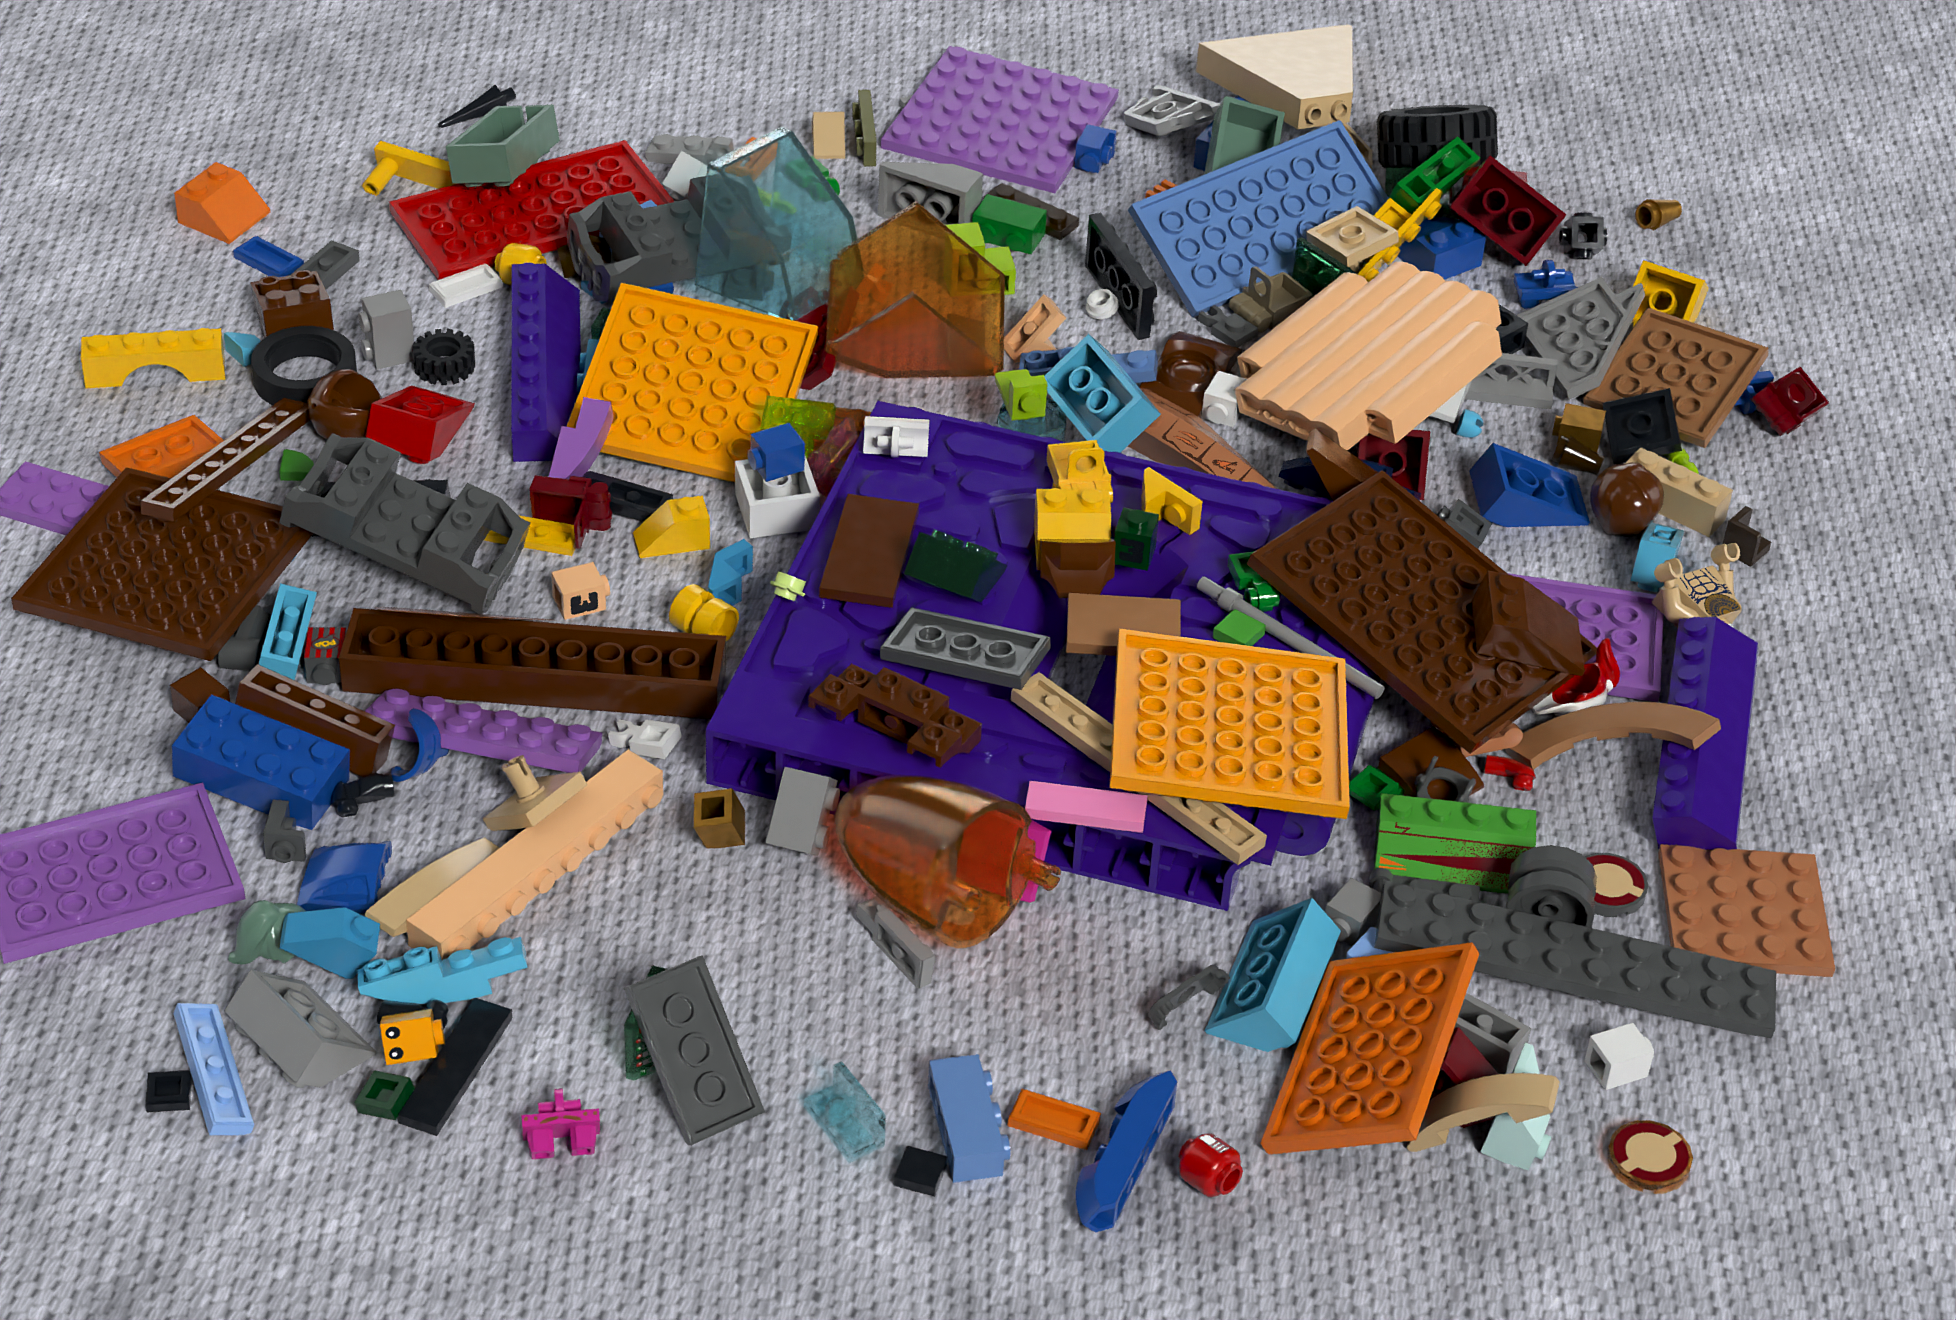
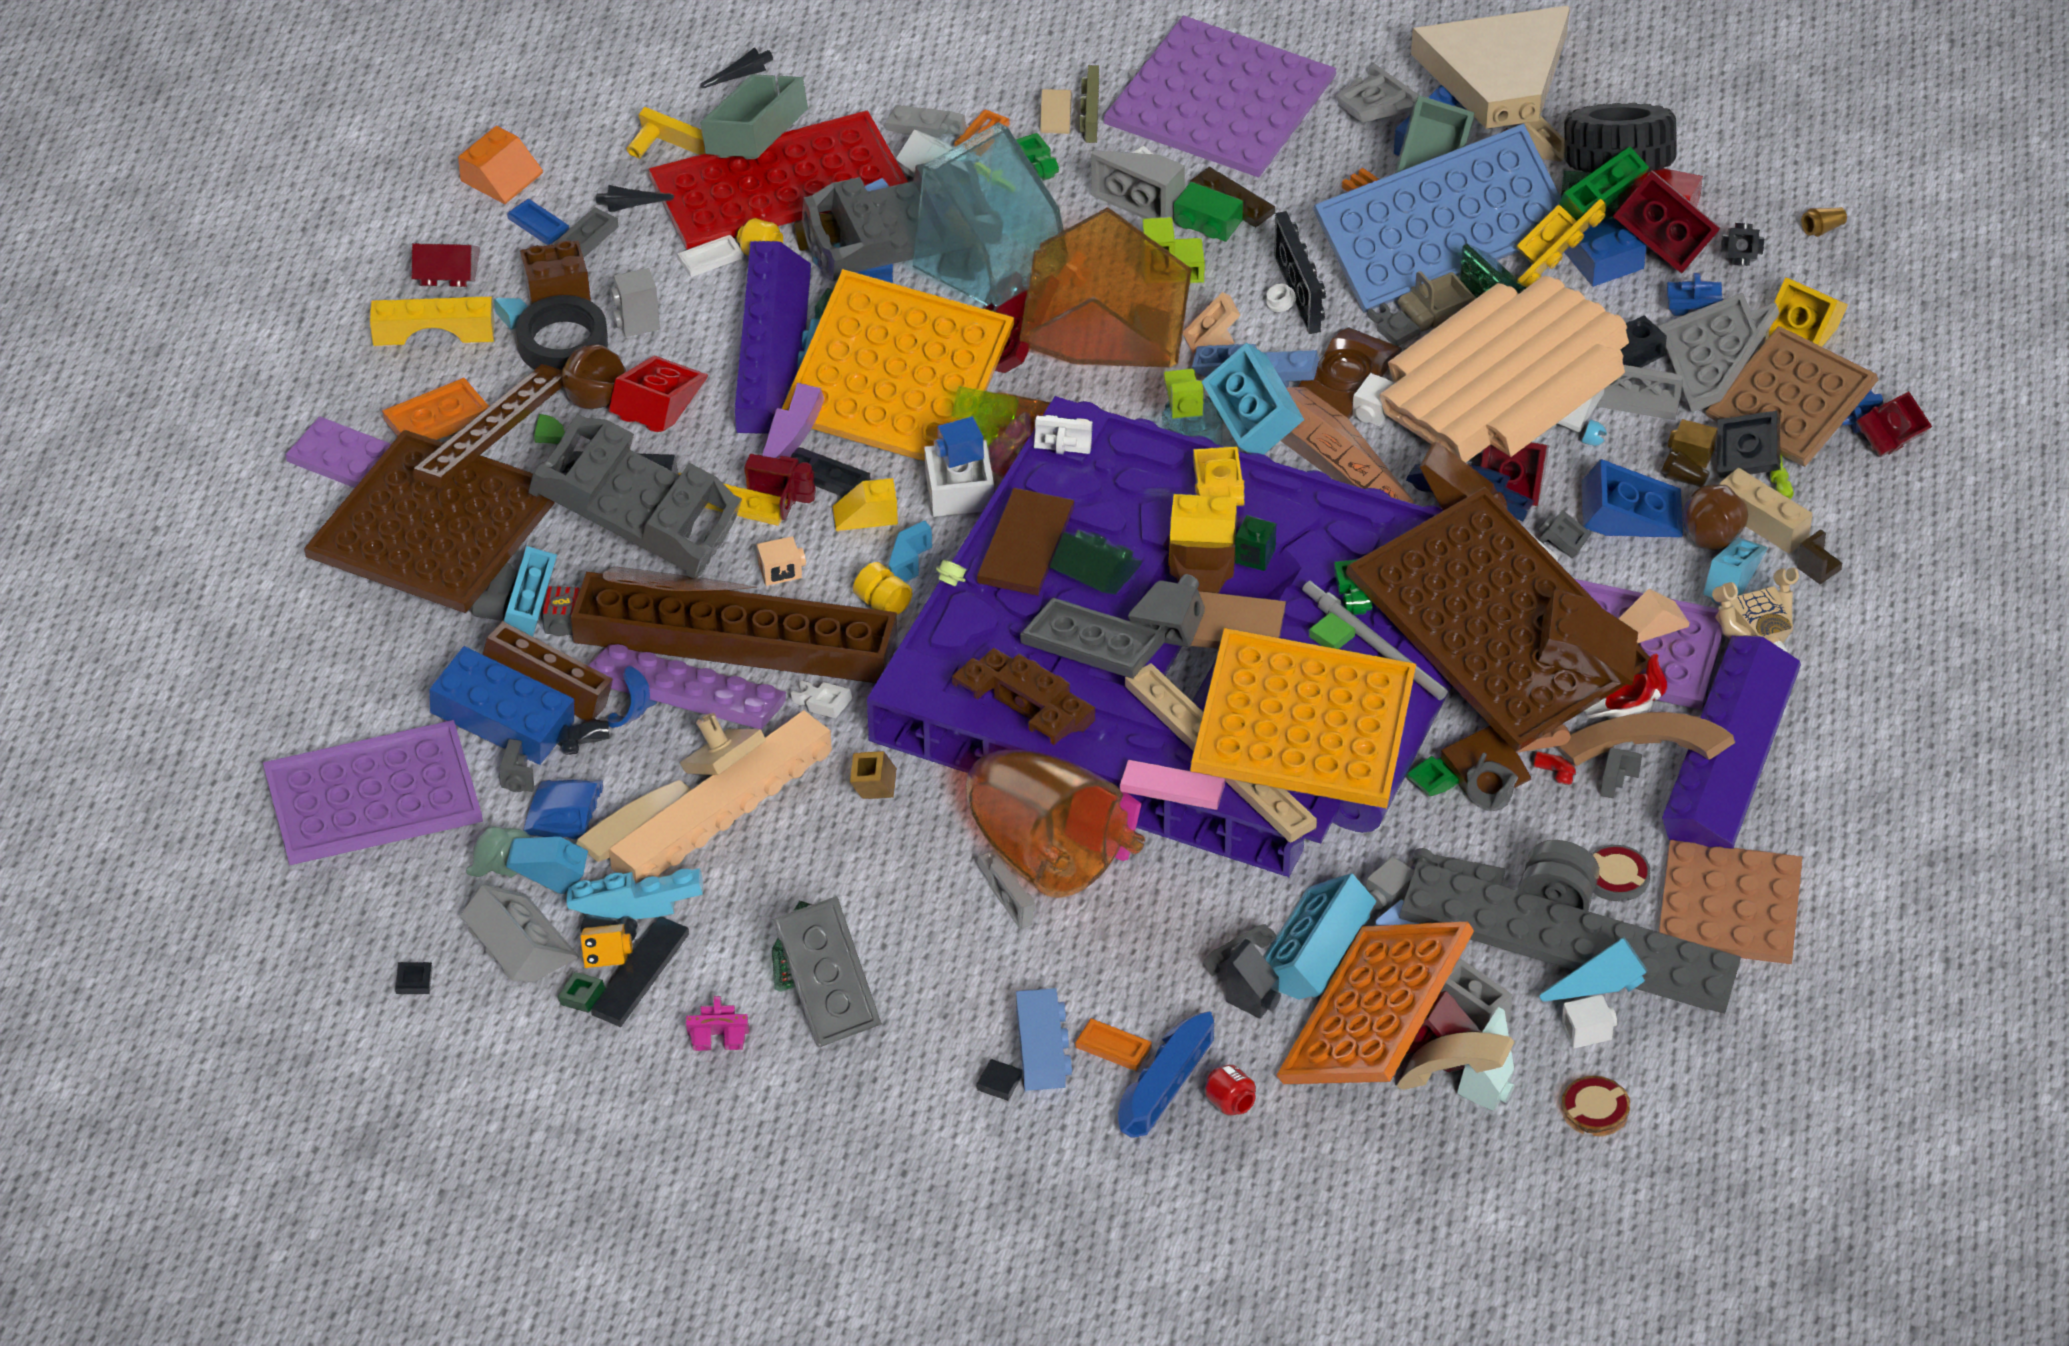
camera: 10 degrees right, 5 degrees up
reddish brown brick [170,667,230,723] -> none
light blue tile [173,1003,254,1135] -> none
black tyre [413,328,475,385] -> none
light grey brick [766,767,840,856] -> none
clear light blue panel [804,1061,886,1163] -> none
blue brick [1075,124,1117,173] -> none
yellow slope [1141,467,1203,535] -> none
tan tile [1306,206,1399,274] -> none
bright green slope [1374,793,1536,894] -> none
none -> dark red slope [411,243,480,287]
none -> black piece [596,185,674,212]
none -> dark grey torso [1128,574,1205,647]
none -> black slope [1226,938,1281,1019]
none -> medium azure slope [1539,937,1647,1002]
none -> dark grey bracket [1601,748,1642,798]
none -> light nougat slope [1619,589,1689,643]

